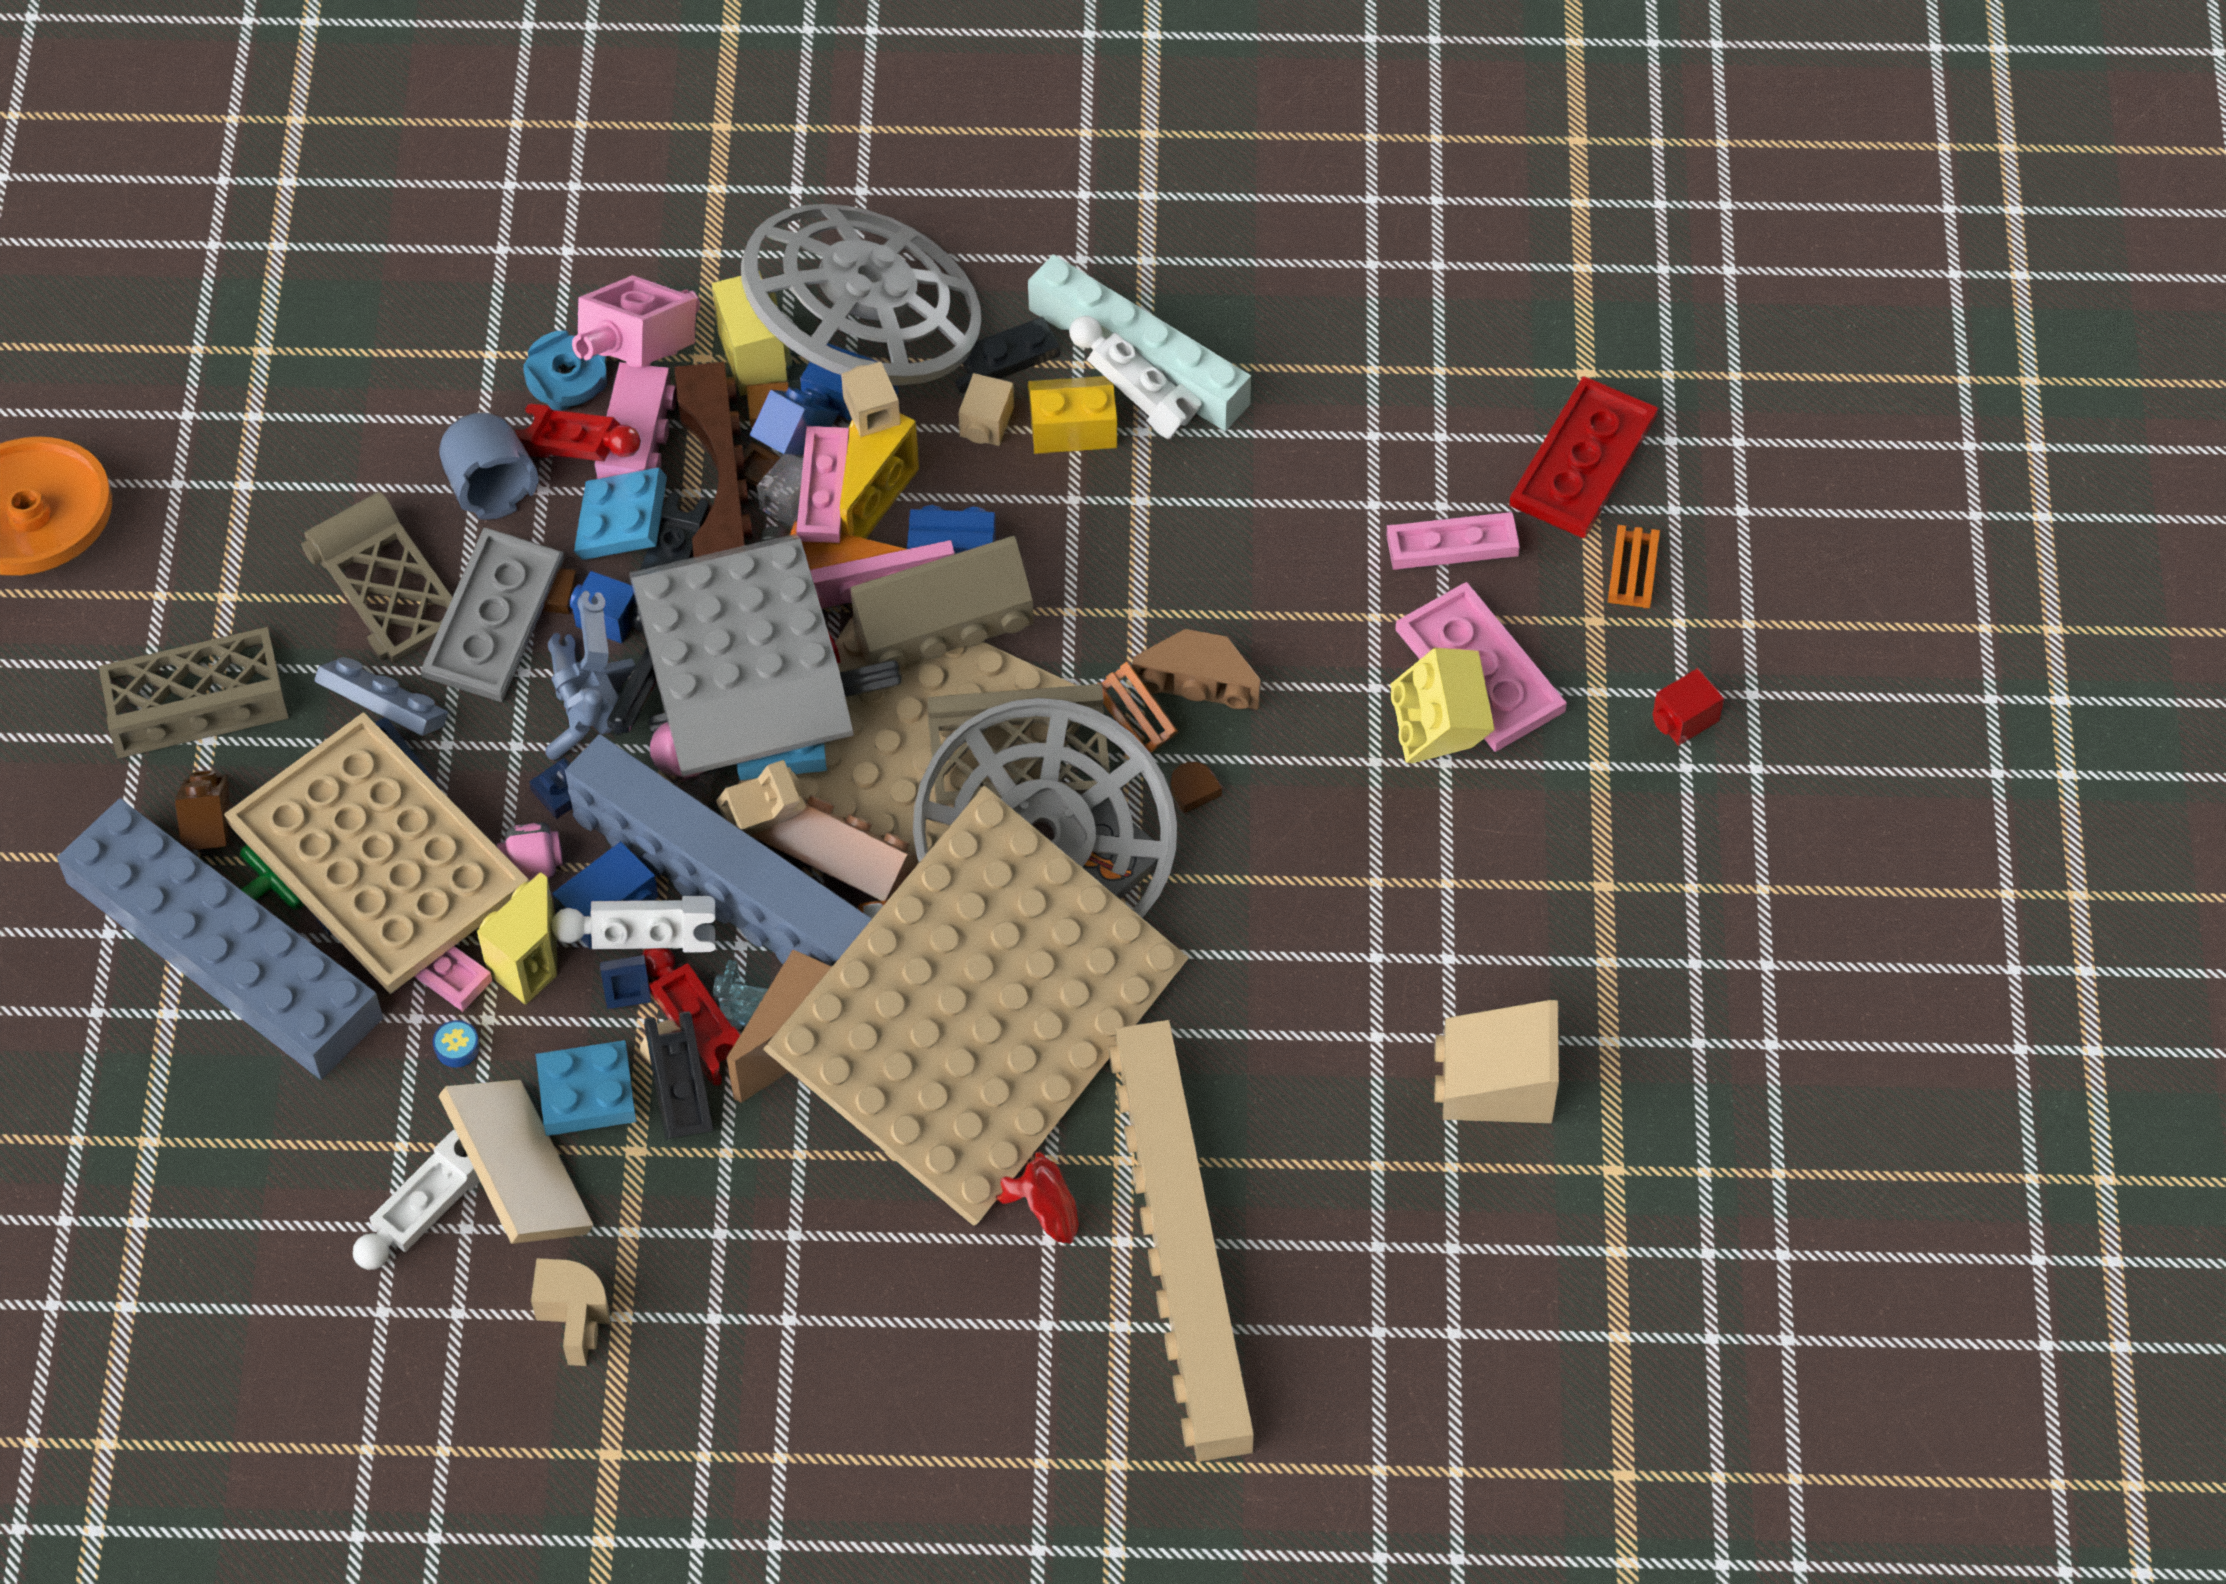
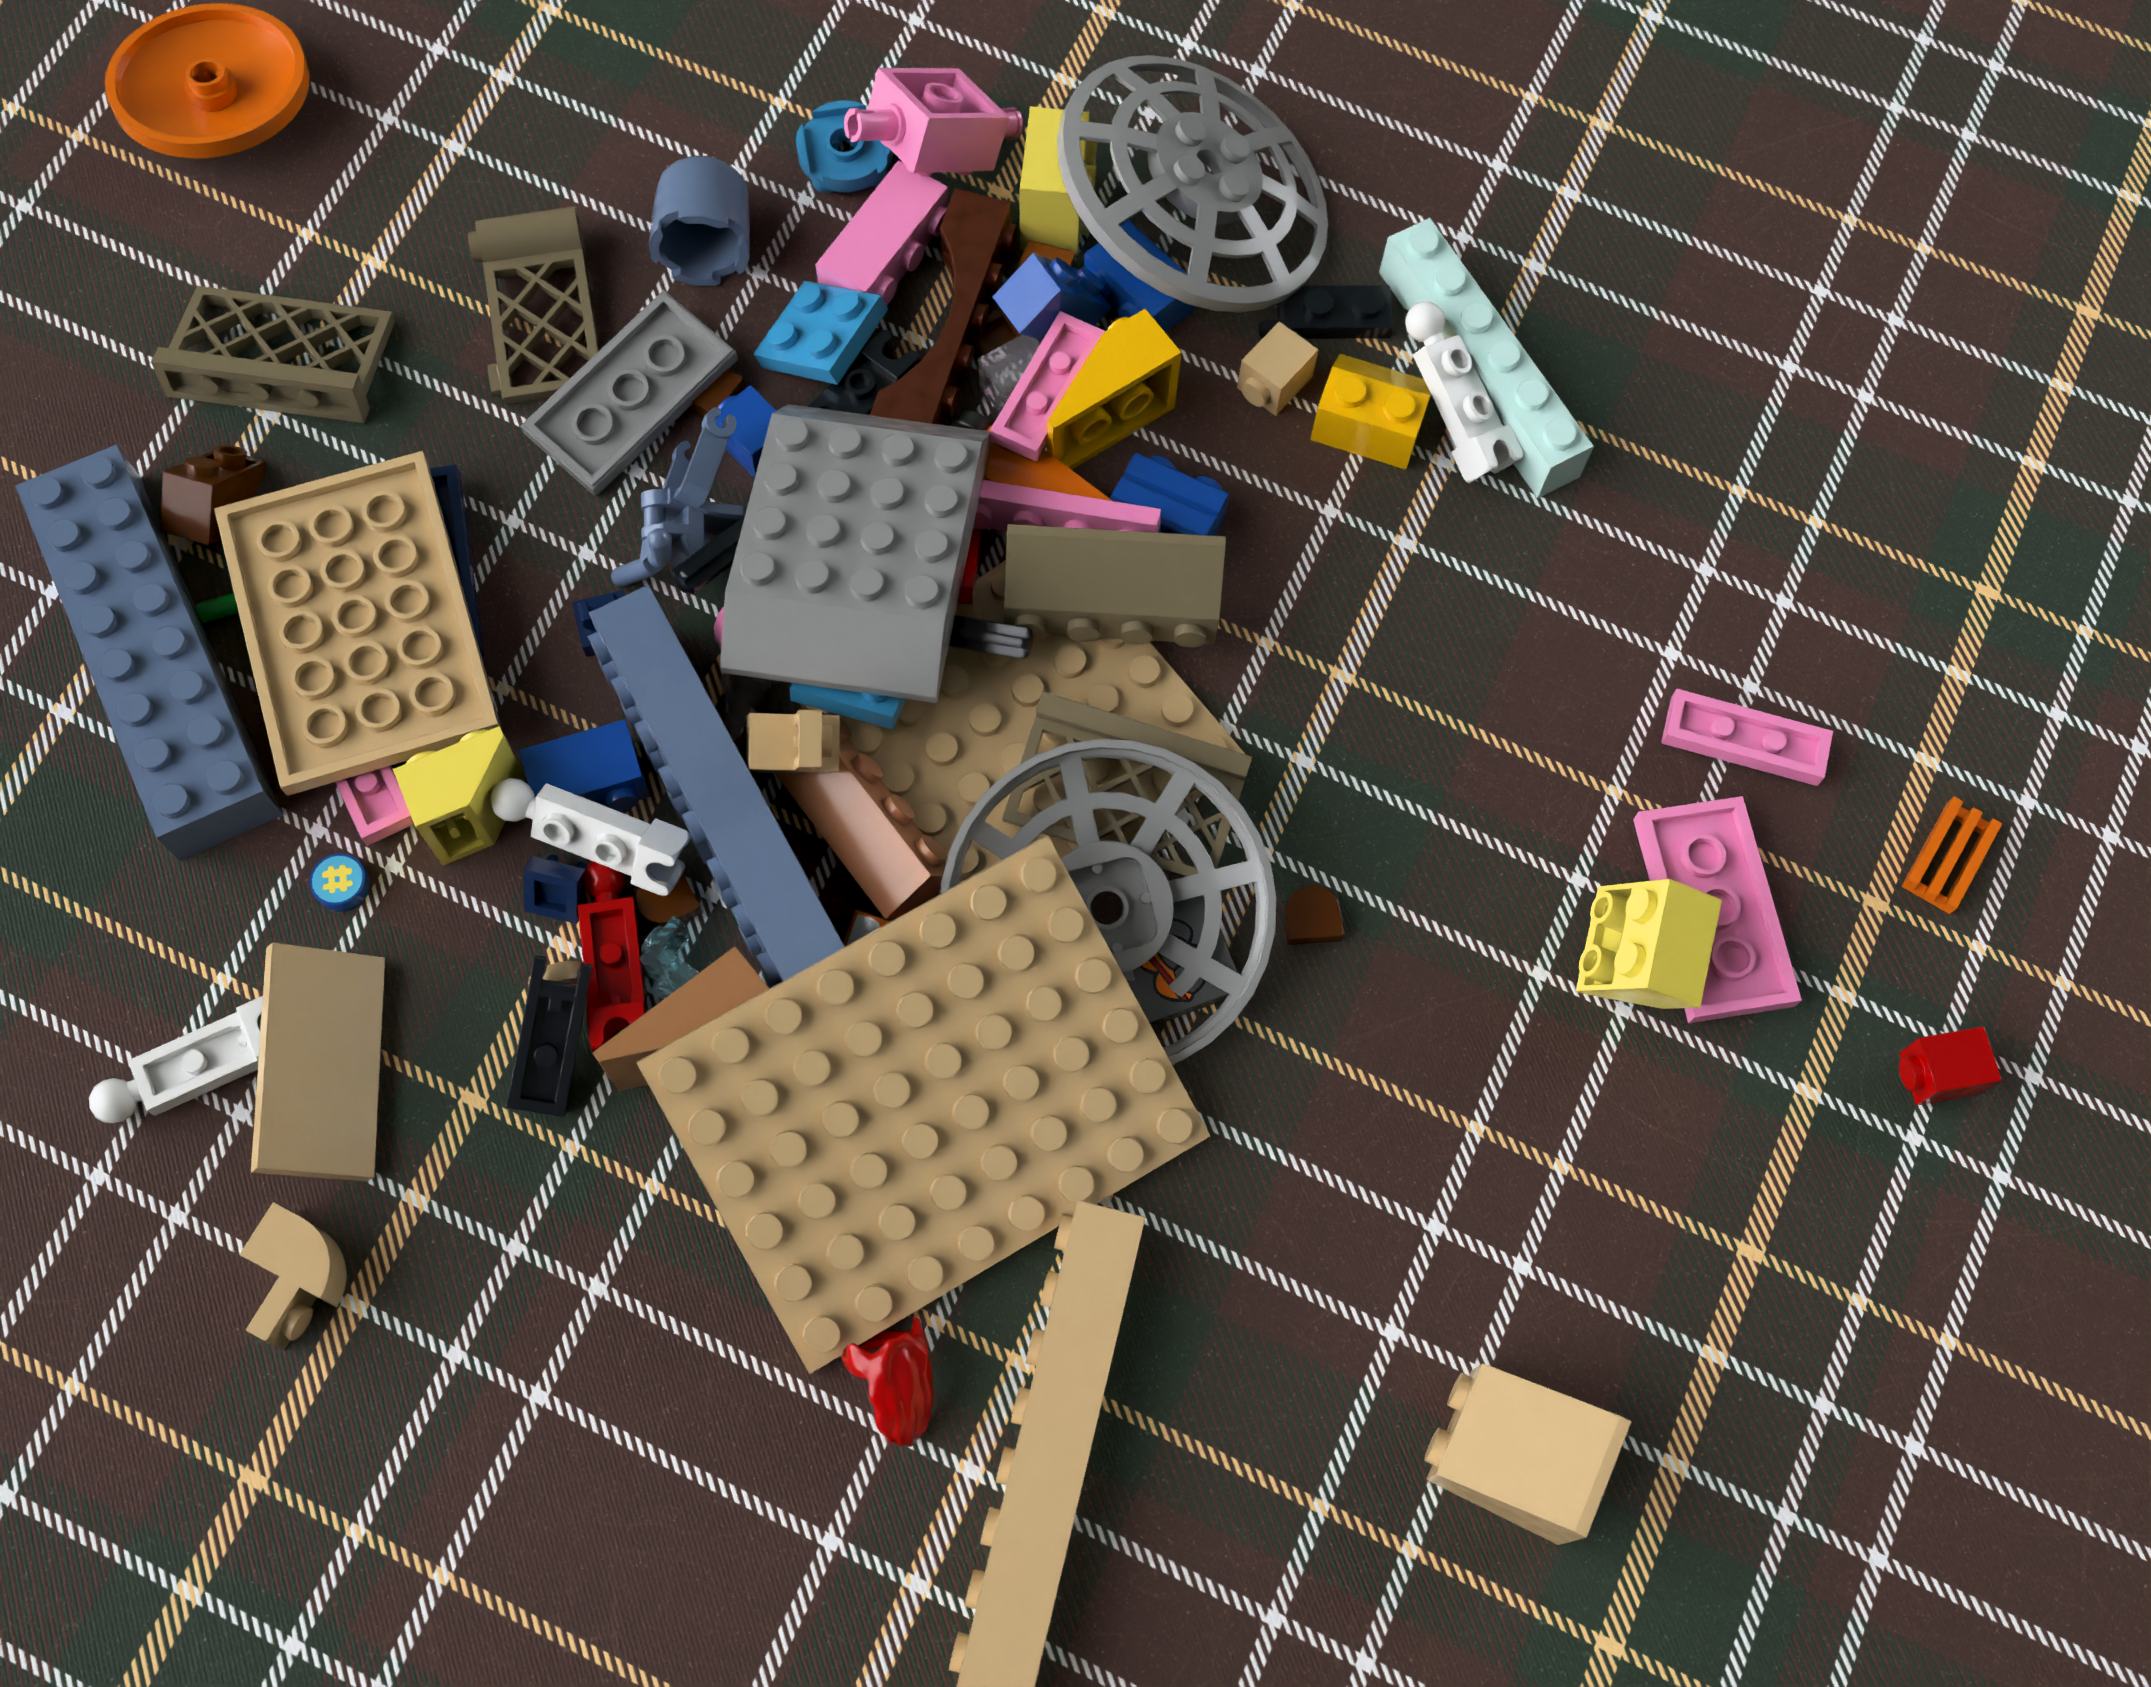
camera: 20 degrees right, 10 degrees up
sand blue plate [314,657,448,736] -> none
bright pink head [497,822,563,881] -> none
red plate [514,404,641,462] -> none
dark azure plate [536,1040,636,1136] -> none
tan brick [841,361,900,437] -> none
orange tile [1097,662,1178,753] -> none
medium nougat slope [1132,629,1261,710] -> none
red plate [1509,376,1658,539] -> none
none -> reddish brown tile [636,873,703,929]

